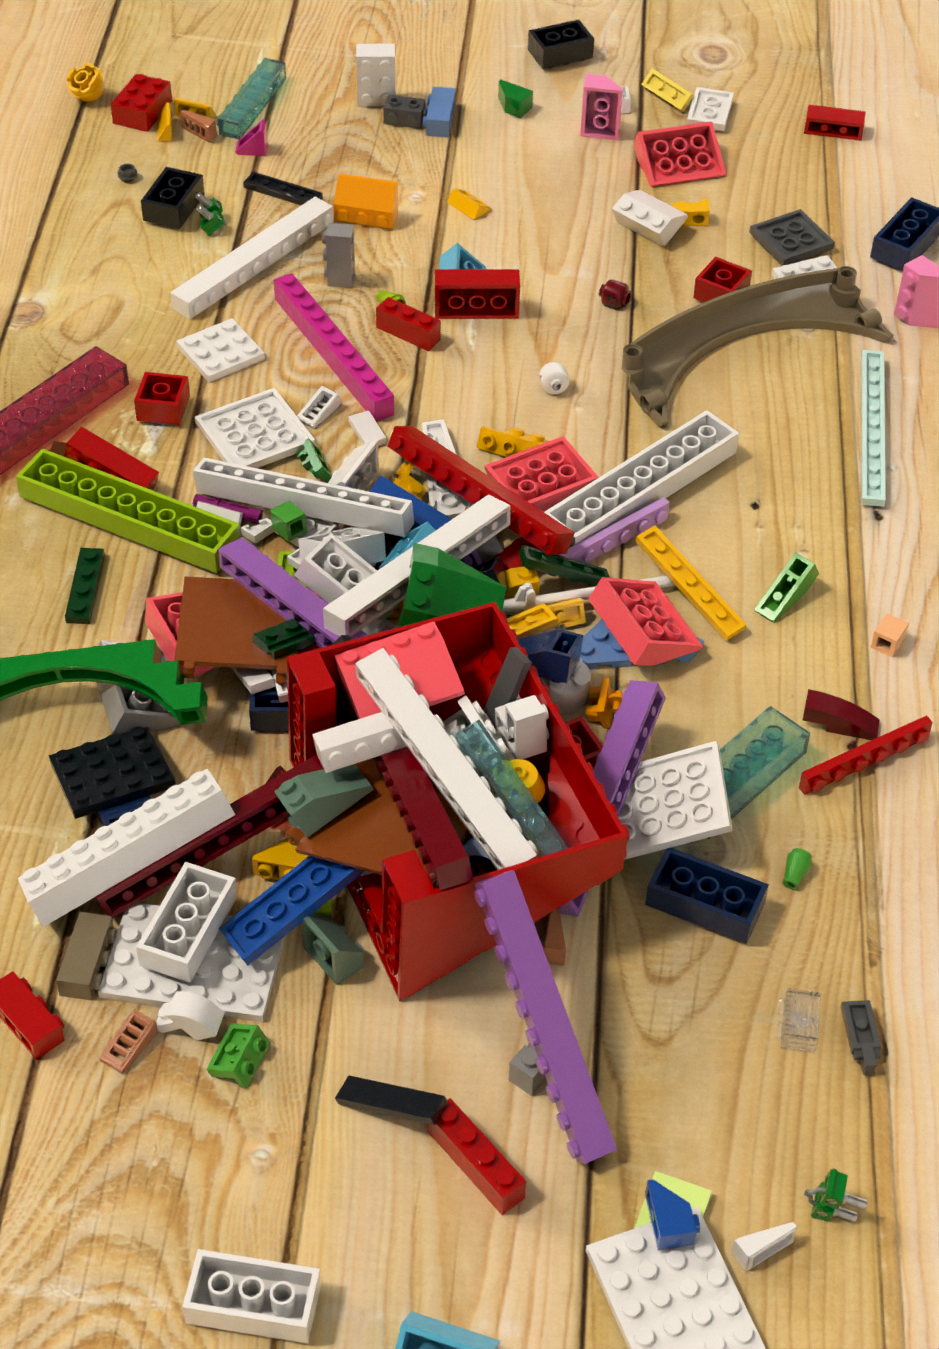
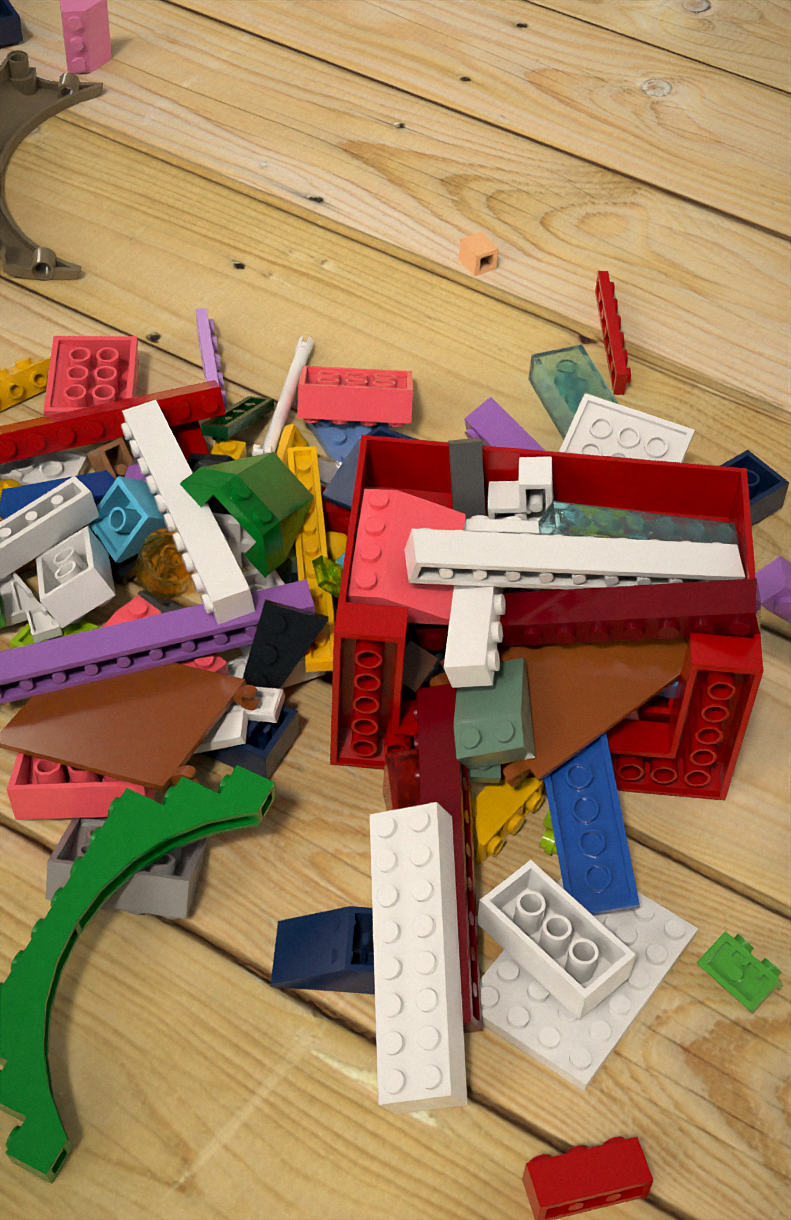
camera: 65 degrees left, 0 degrees up
black plate [48,727,176,819] -> none
dark tan brick [56,912,117,1001] -> none
nougat slope [100,1009,158,1074] -> none
white brick [156,991,225,1041] -> none
dark green plate [252,619,315,660] -> none
white slope [294,533,399,635] -> none
sand green slope [302,914,364,985] -> none
white brick [544,410,739,548] -> none
yellow plate [636,525,746,641] -> none
bright green slope [754,552,819,623] -> none
bright green cone [782,848,813,890] -> none
dark red slope [802,689,880,740] -> none
light aqua plate [861,350,886,507] -> none

